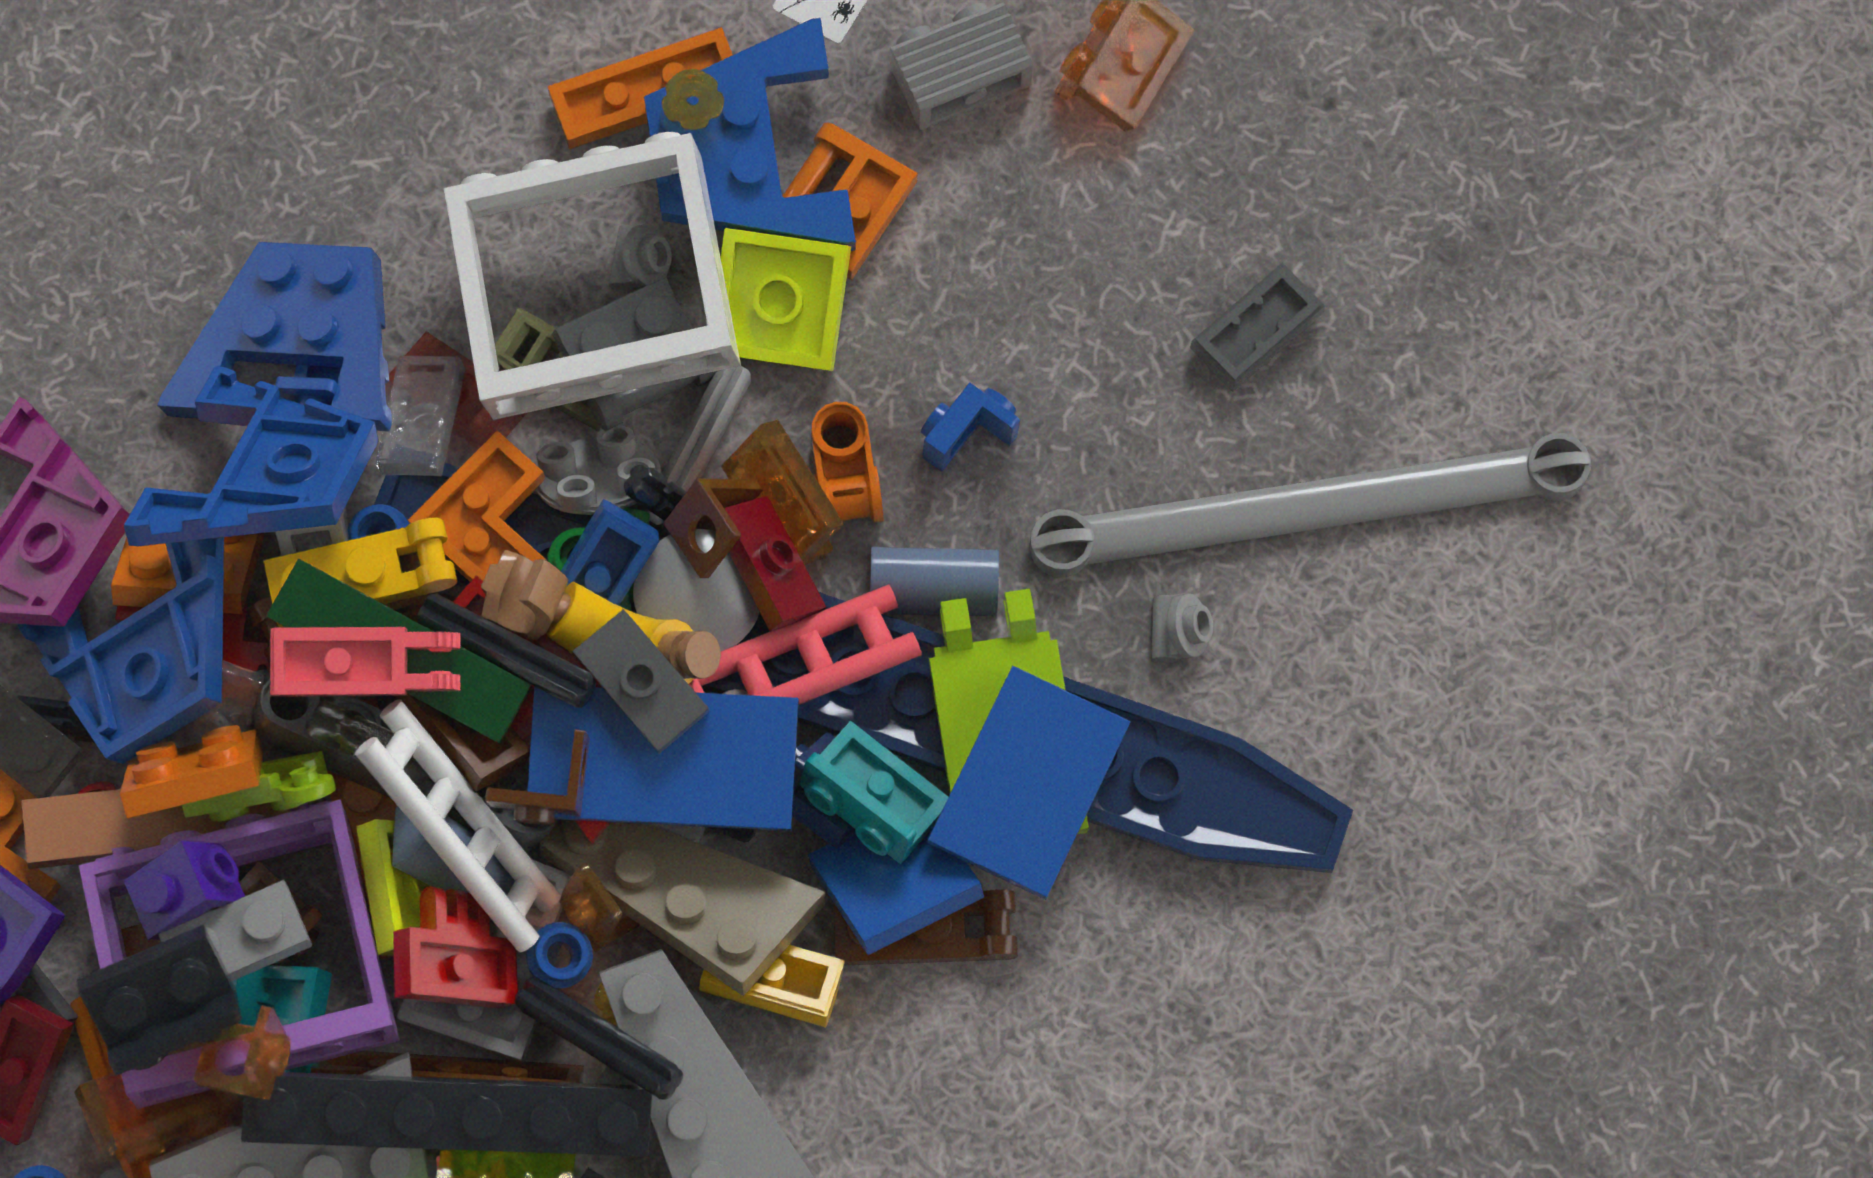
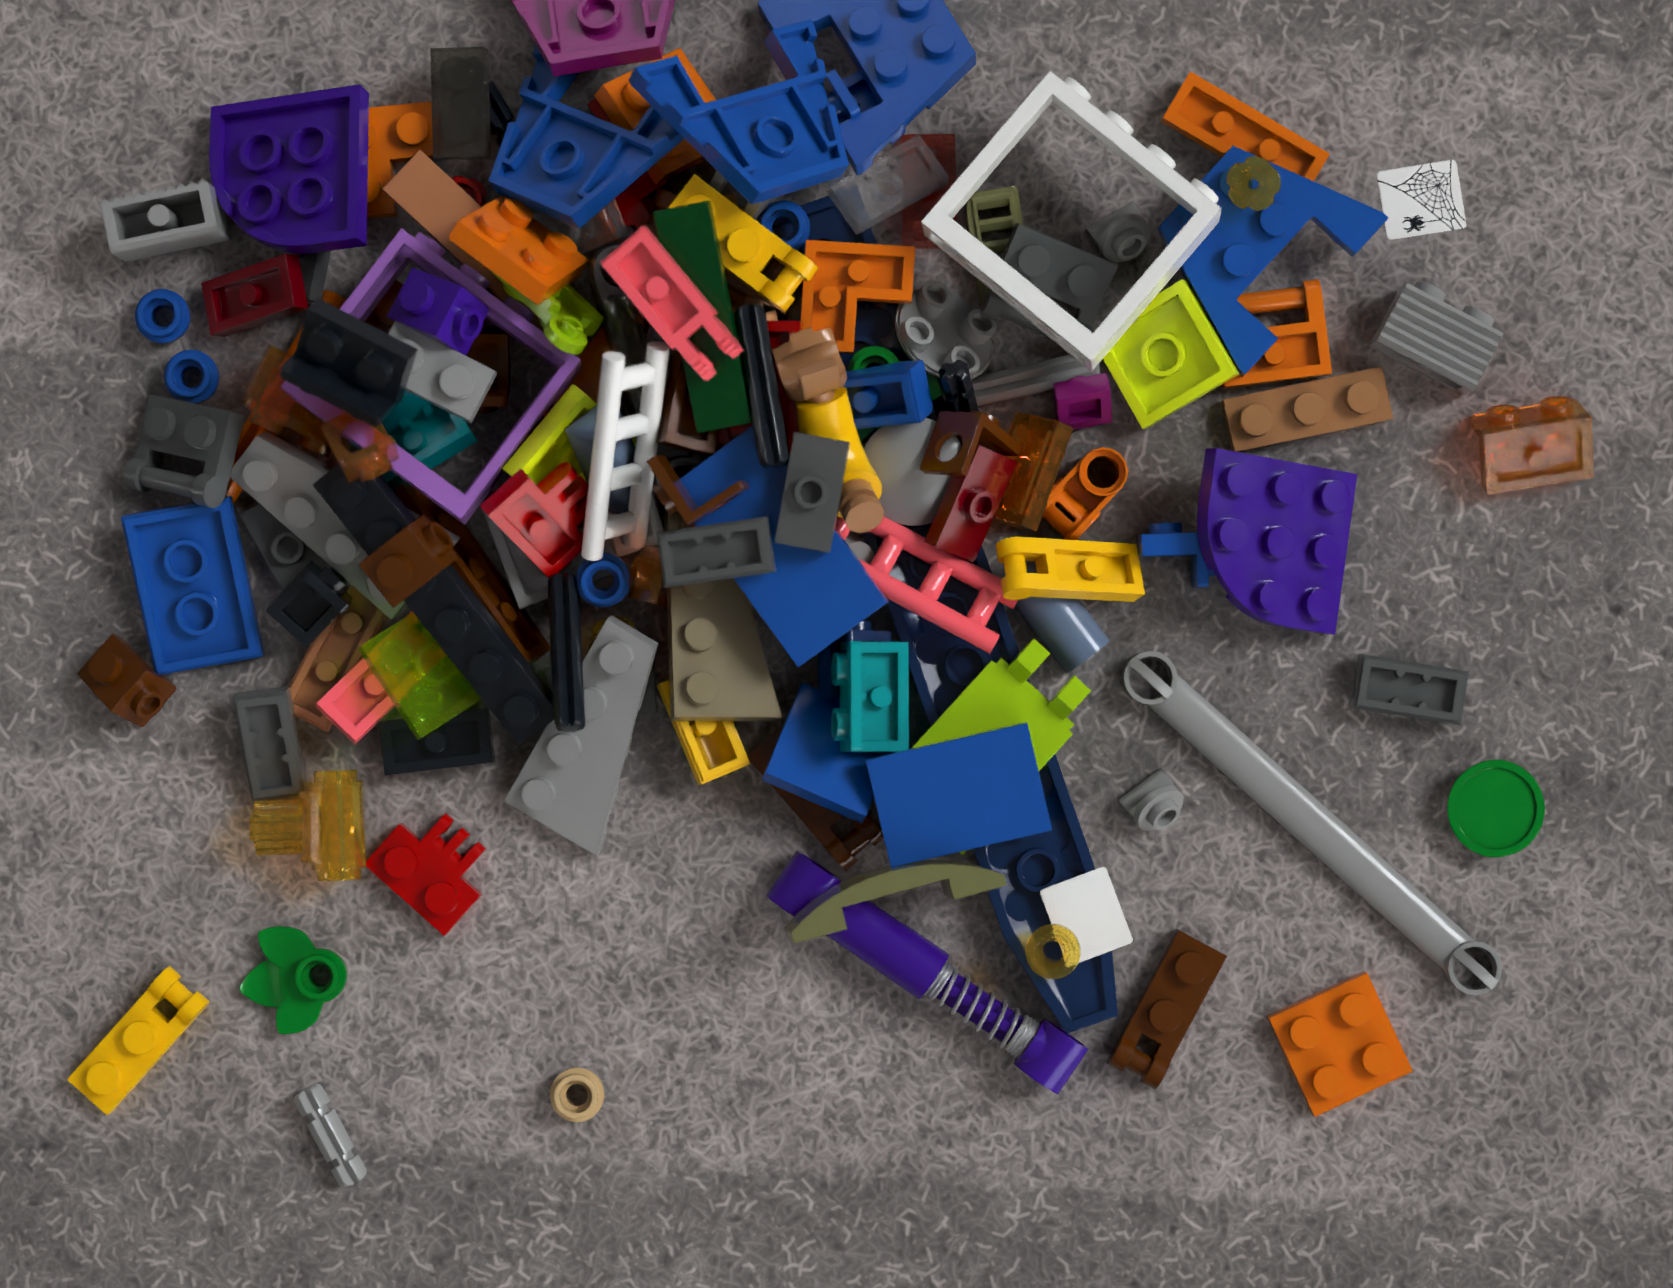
camera: 55 degrees right, 15 degrees up
none -> reddish brown bracket [358,515,458,608]
none -> dark grey plate [656,516,776,588]
none -> dark purple piece [766,850,1089,1094]
none -> olive slope [784,860,1007,944]
none -> yellow plate [995,537,1145,602]
none -> clear yellow plate [1025,924,1081,979]
none -> white sticker [1040,867,1133,966]
none -> magenta plate [1053,373,1112,433]
none -> reddish brown plate [1107,929,1227,1089]
none -> dark purple plate [1197,448,1357,635]
none -> medium nougat plate [1221,366,1393,452]
none -> orange plate [1266,971,1413,1117]
none -> green piece [1447,760,1545,857]

